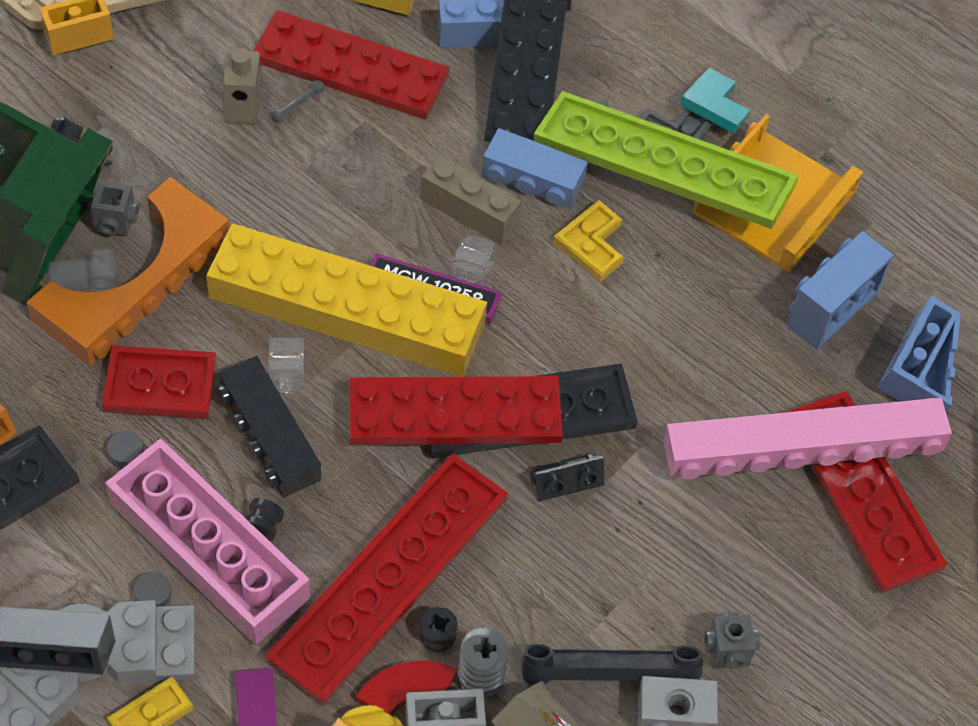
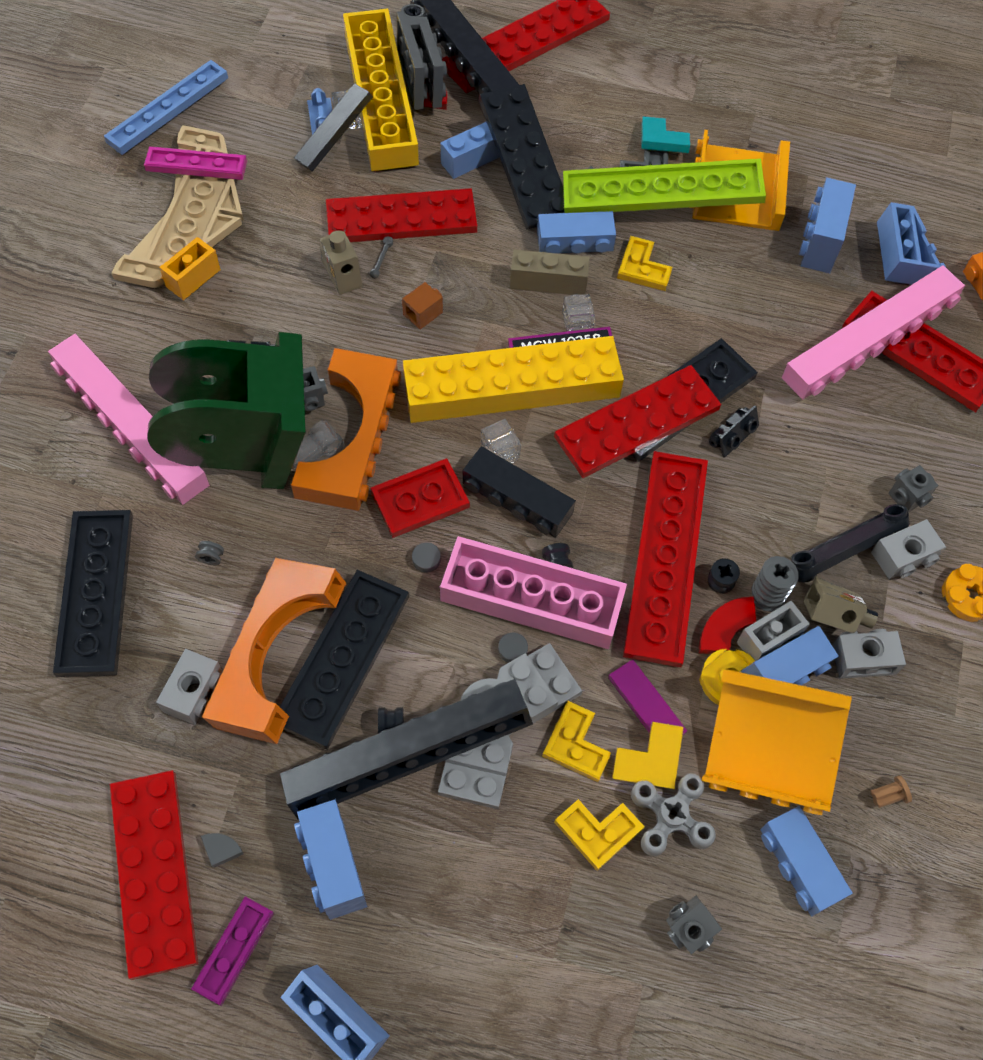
camera: 25 degrees left, 5 degrees up
none -> dark orange brick [402,282,443,330]

